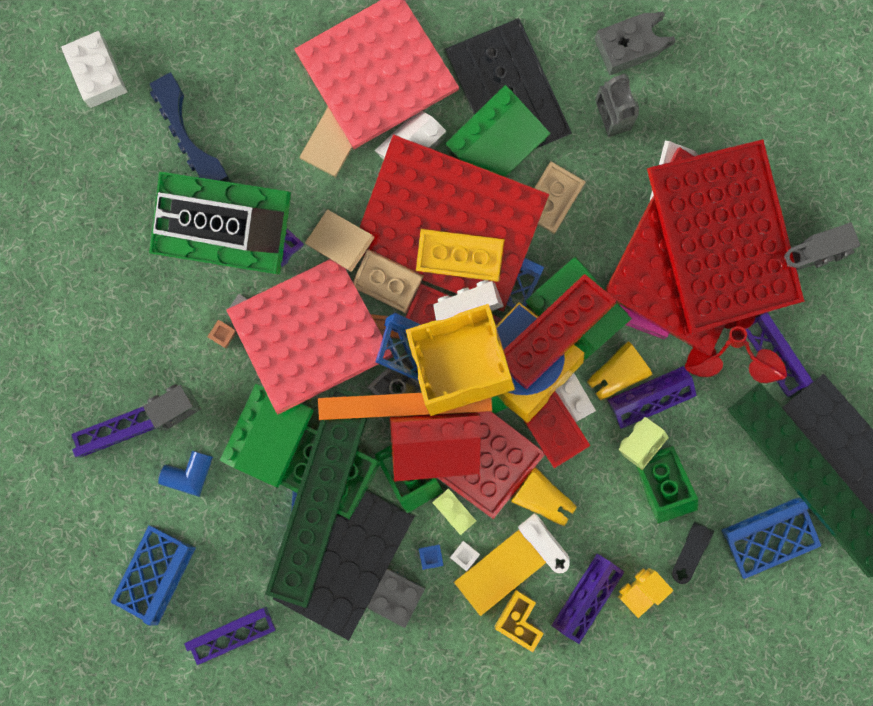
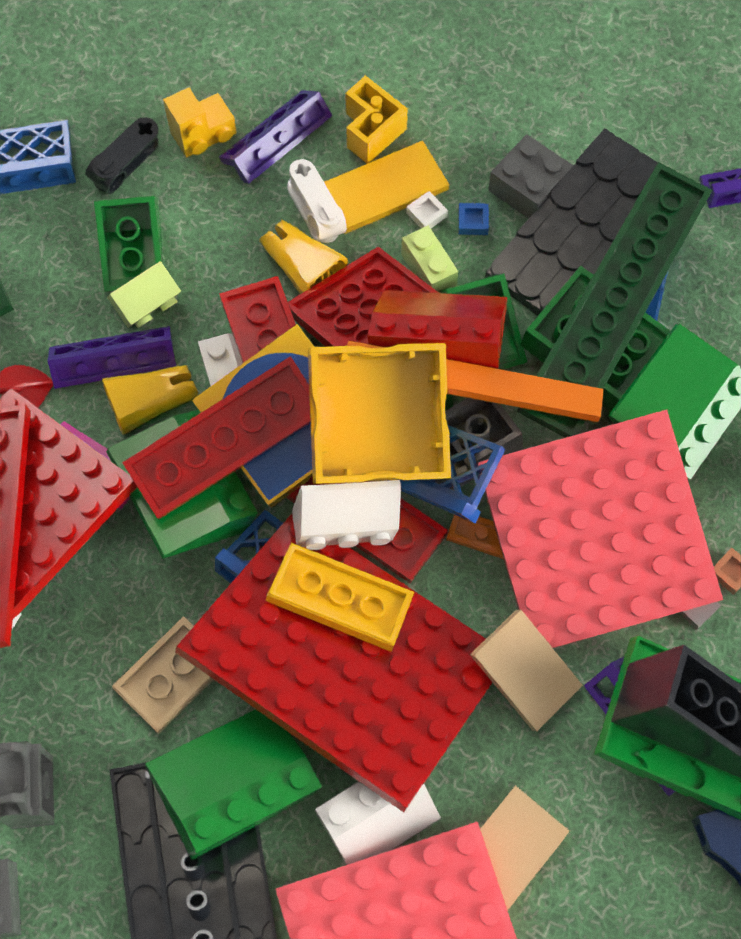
camera: 175 degrees left, 15 degrees down
tan tile [353,249,424,313] -> none

